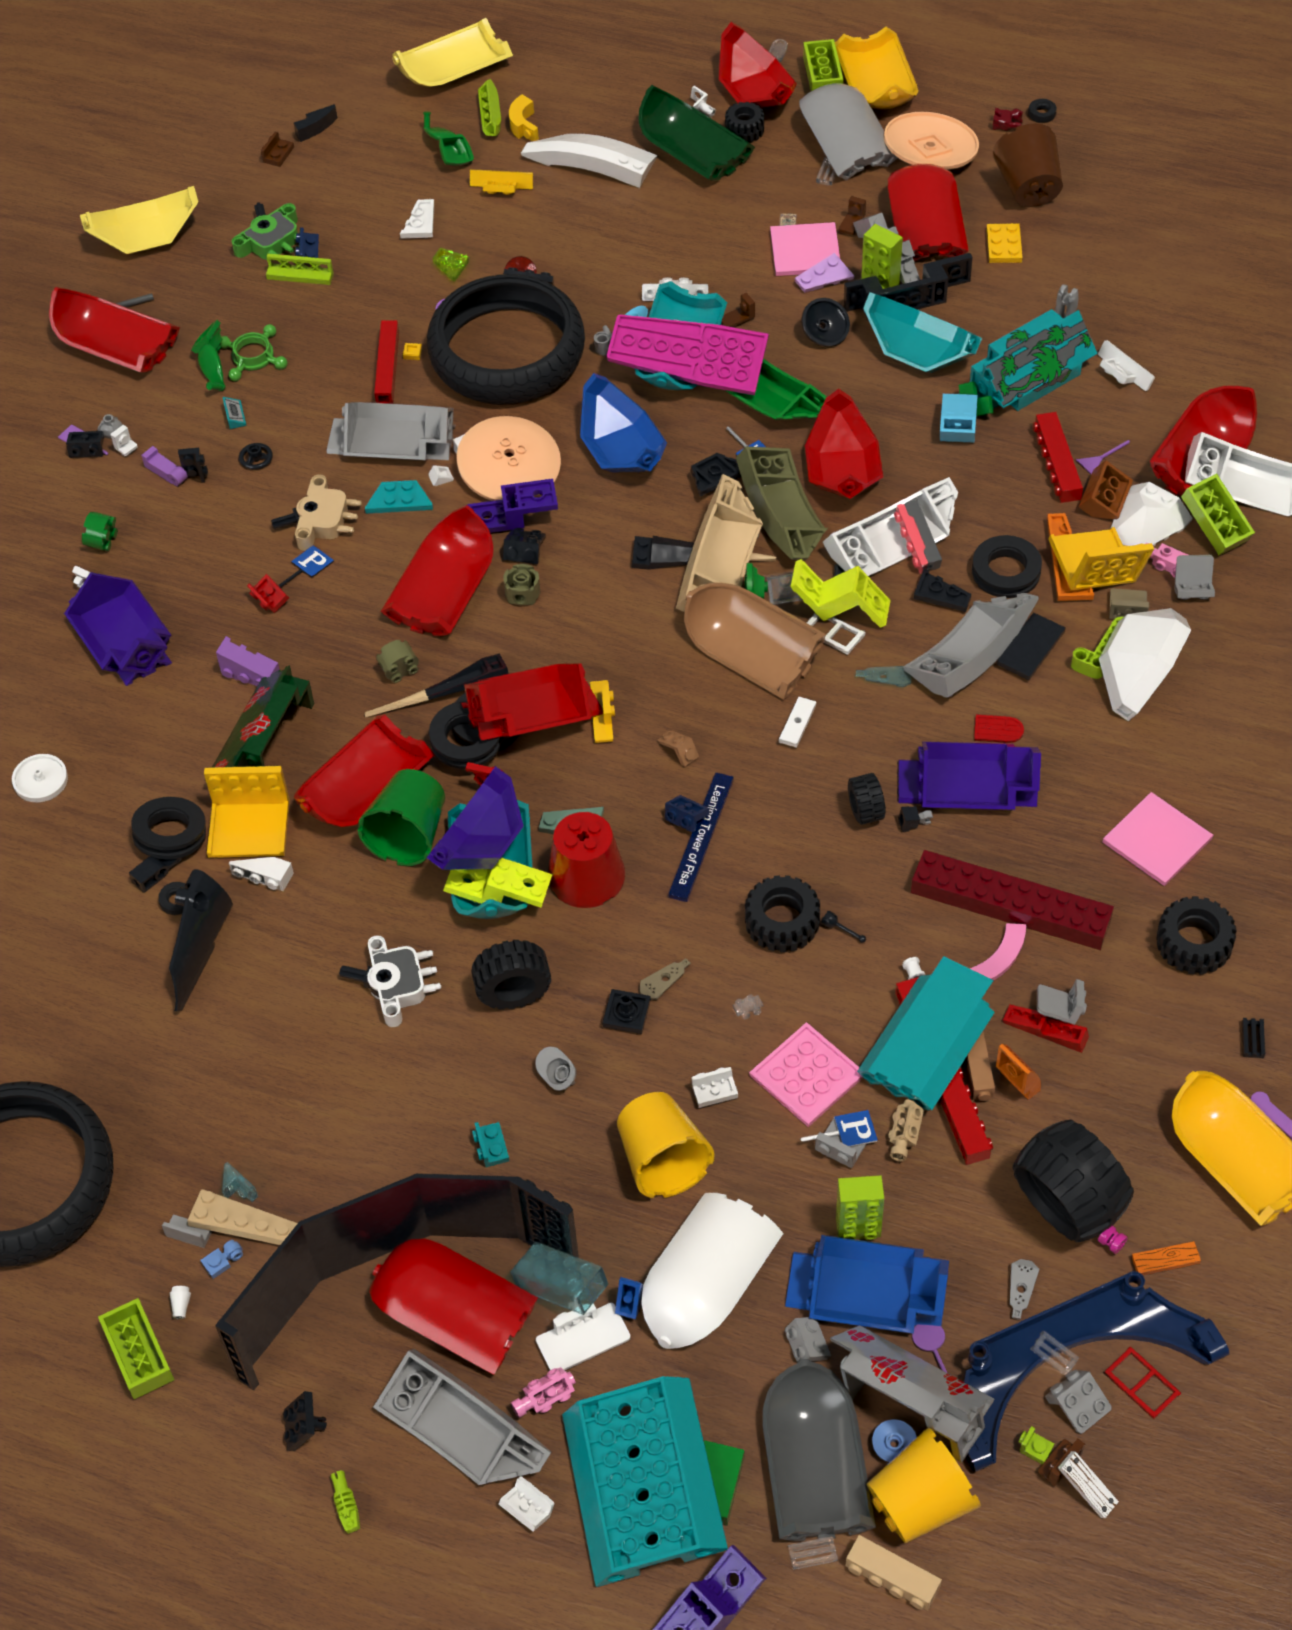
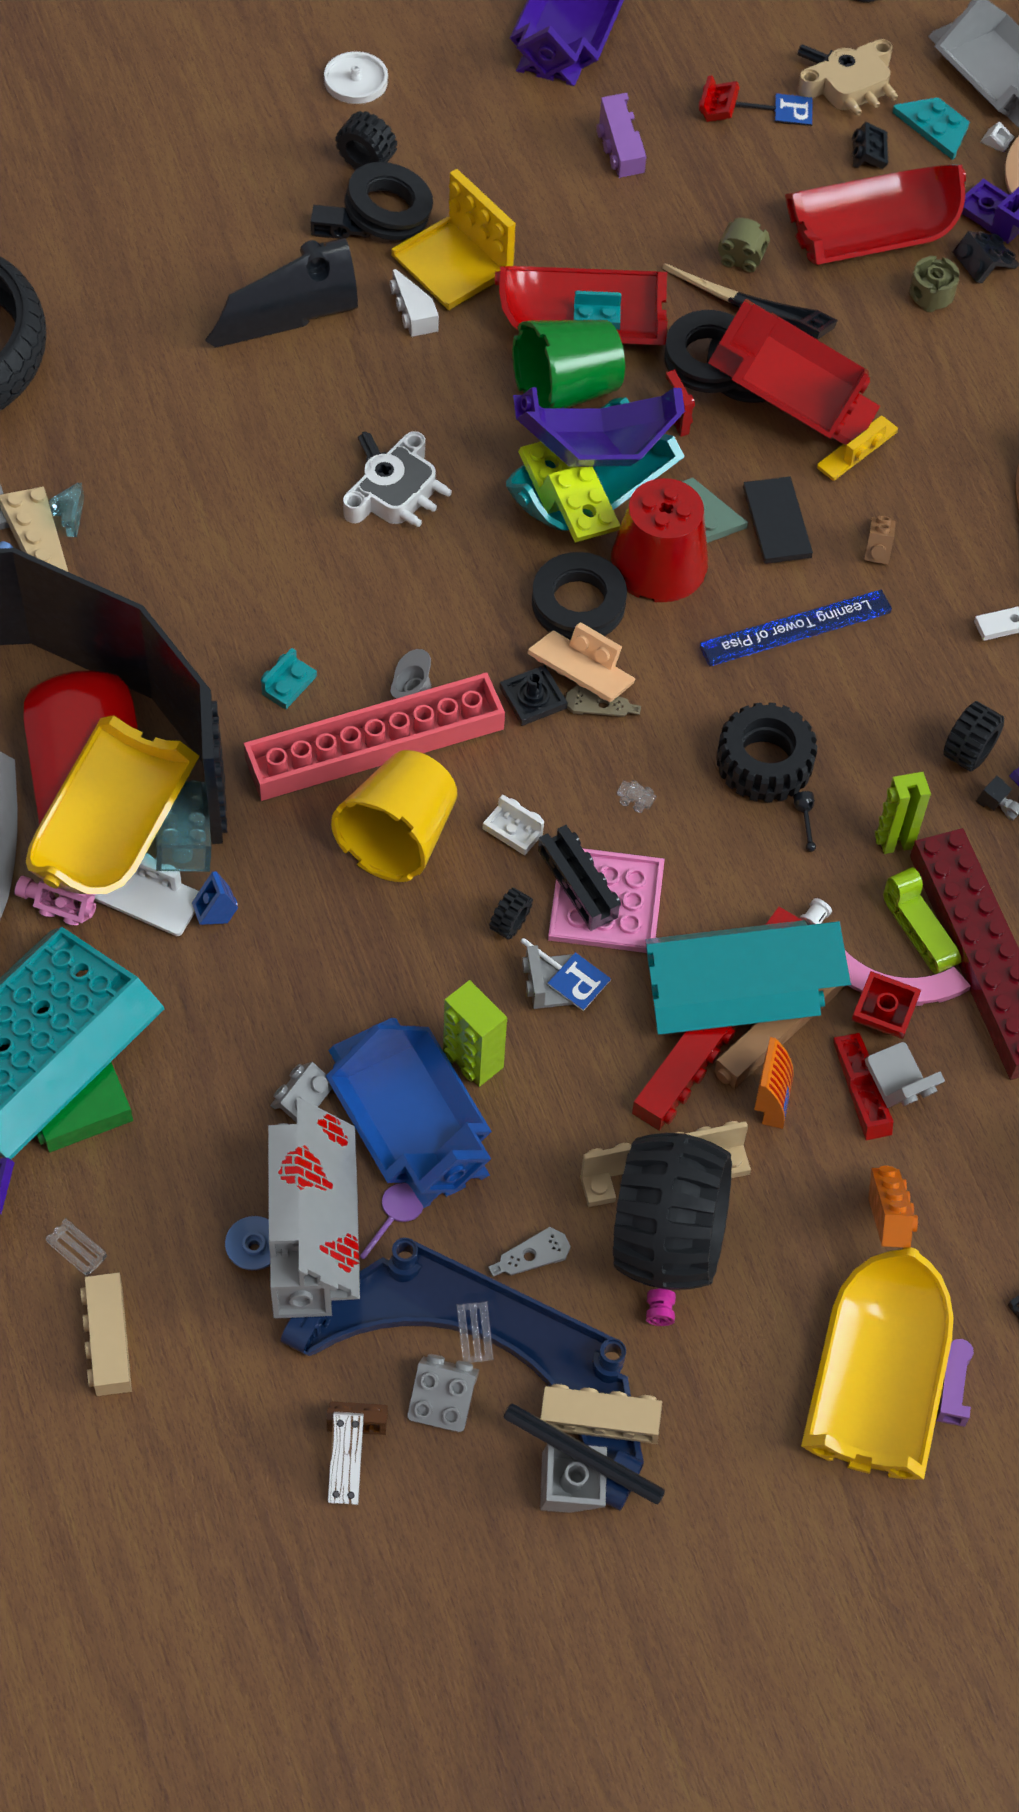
camera: 45 degrees right, 5 degrees up
dark green panel [204,665,315,781] -> none
black tyre [471,940,552,1010] -> none
white panel [641,1193,784,1349] -> none
dark blue bracket [665,795,709,832] -> none
dark grey panel [763,1359,876,1541] -> none
yellow cone [867,1428,981,1543] -> none
tan brick [888,1100,924,1161] -> none
lime bracket [1018,1426,1055,1465] -> none
red window [1104,1347,1181,1419] -> none
orange tile [1131,1241,1201,1275] -> none
none -> yellow panel [26,715,199,894]
none -> coral brick [244,672,505,801]
none -> black tyre [335,111,397,170]
none -> black tyre [489,887,533,940]
none -> black axle [503,1404,665,1504]
none -> light nougat bracket [528,622,635,702]
none -> black tyre [532,552,627,640]
none -> black brick [538,825,621,931]
none -> light grey slope [540,1444,607,1513]
none -> tan brick [541,1384,662,1444]
none -> teal bracket [574,291,621,330]
none -> tan bracket [580,1121,751,1207]
none -> black tile [743,476,813,564]
none -> black bracket [852,121,888,169]
none -> red brick [852,971,921,1040]
none -> orange brick [868,1165,918,1248]
none -> lime brick [875,772,931,854]
none -> lime beam [883,867,961,974]

